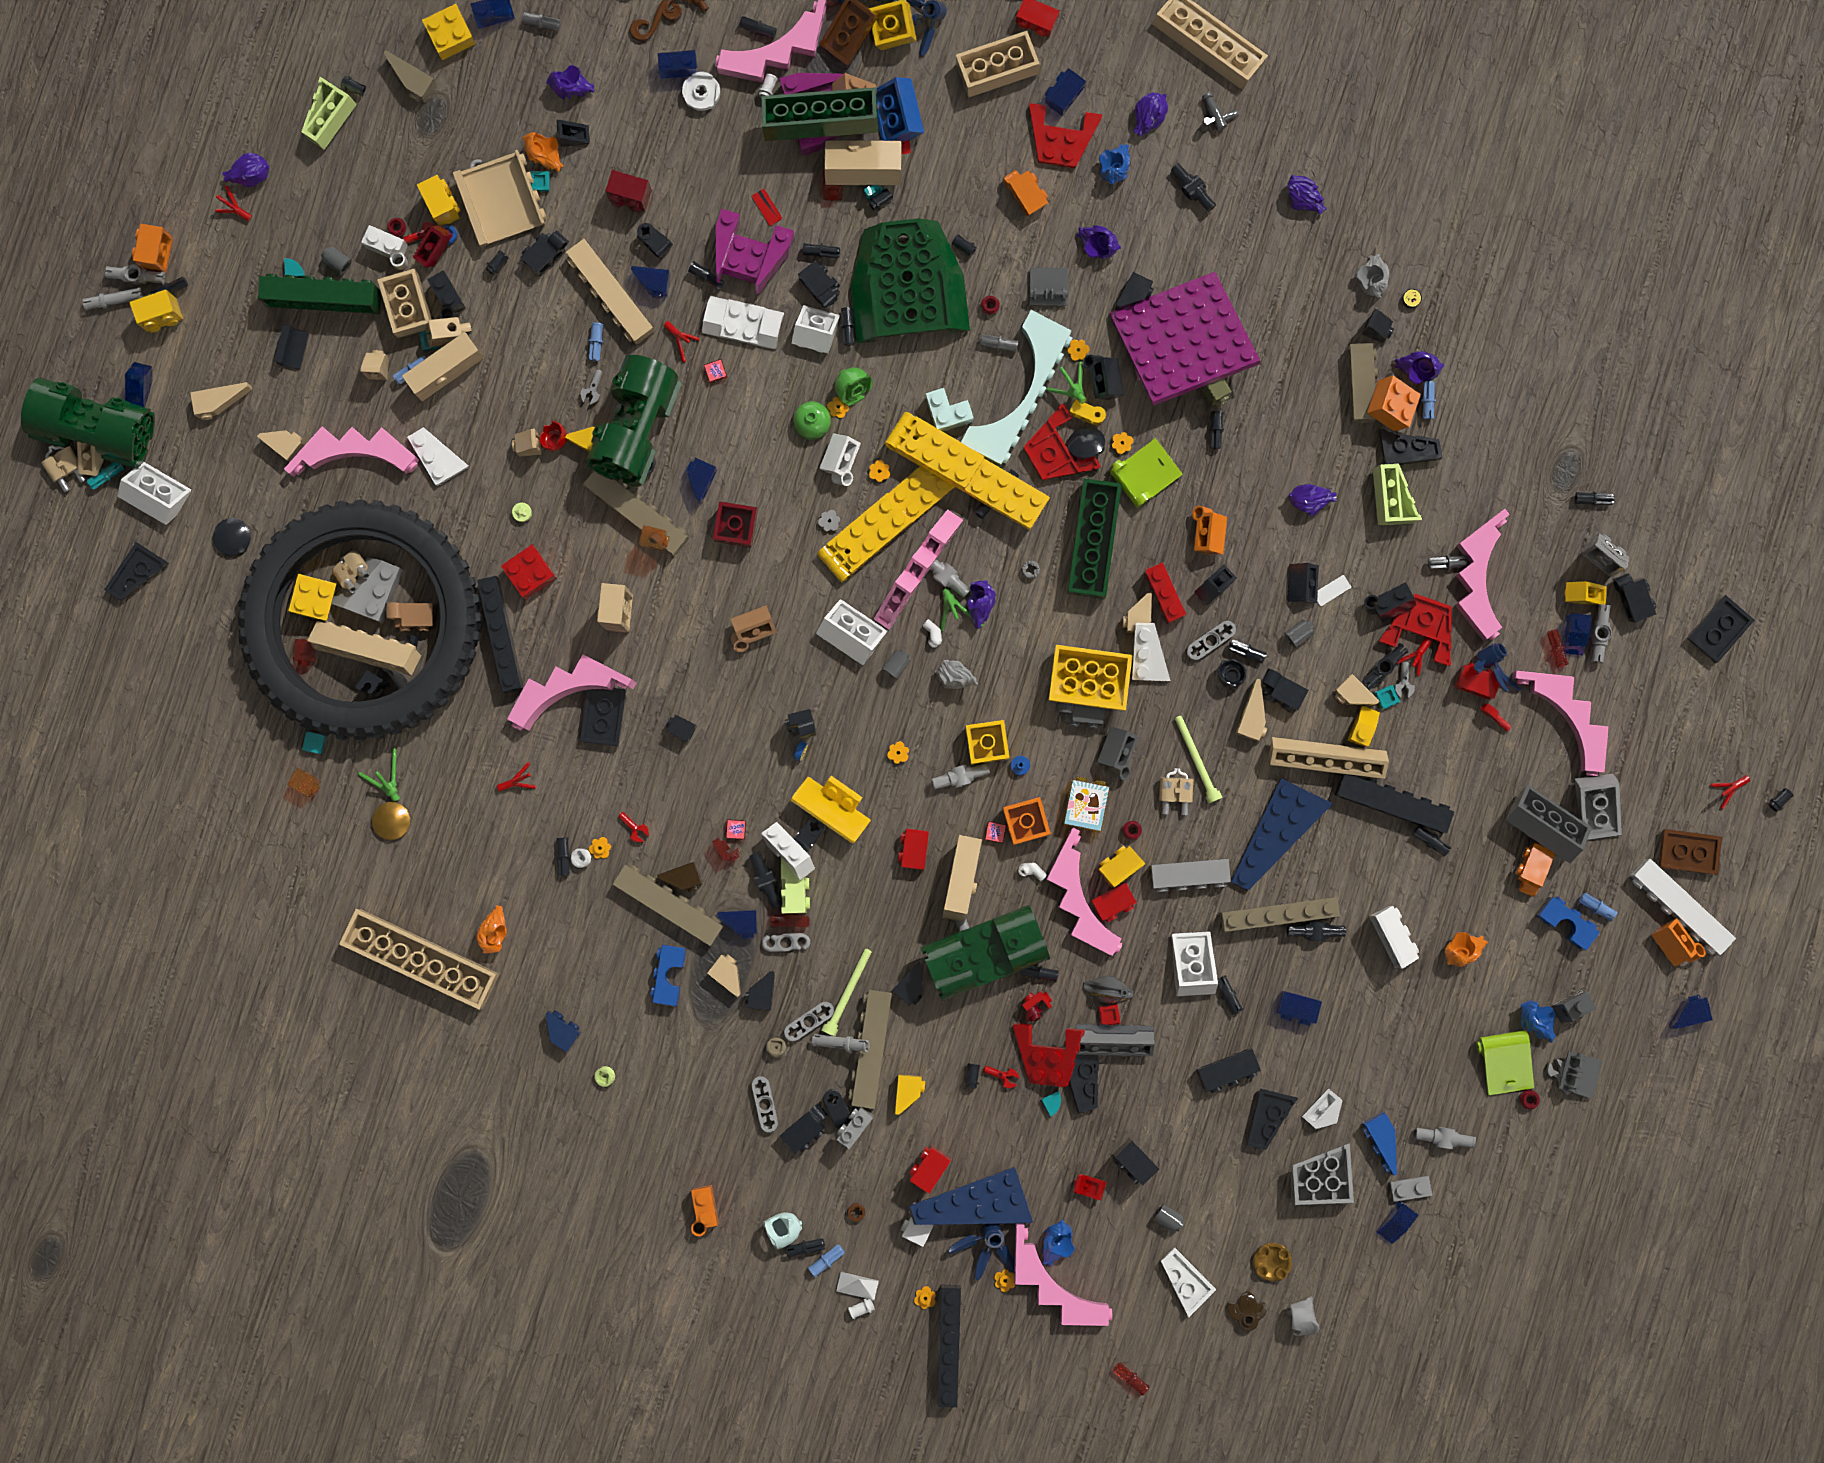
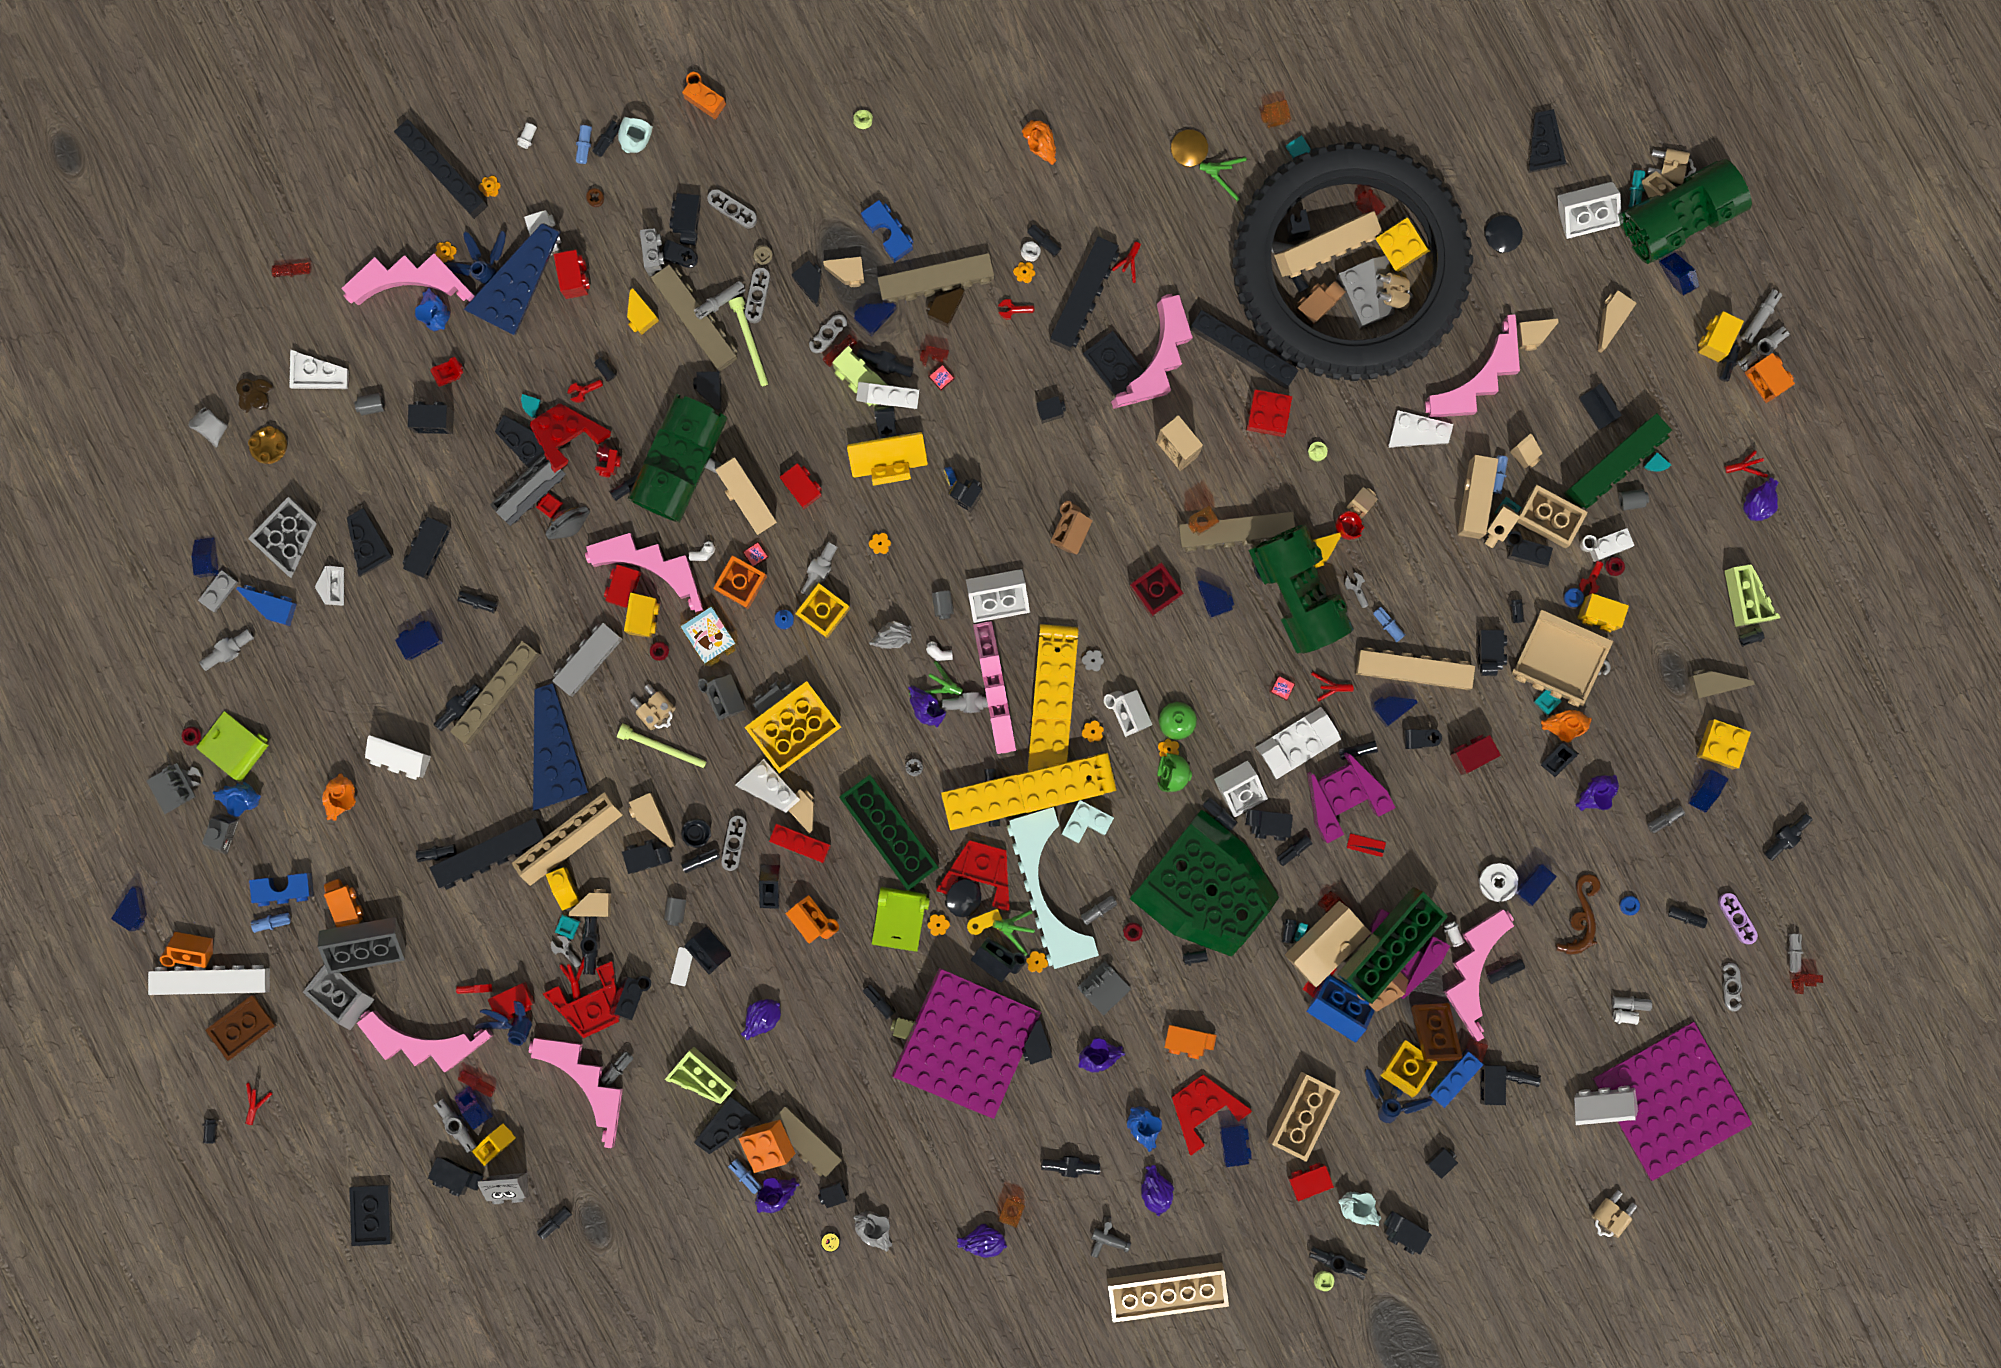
camera: 135 degrees right, 0 degrees up
tan brick [339,909,499,1010] -> none
dark red brick [412,225,453,268] -> none
dark blue slope [546,1010,582,1052] -> none
white slope [836,1272,879,1300] -> none
white slope [1172,932,1218,996] -> none
none -> clear orange brick [998,1196,1025,1228]
none -> black brick [1050,236,1120,352]

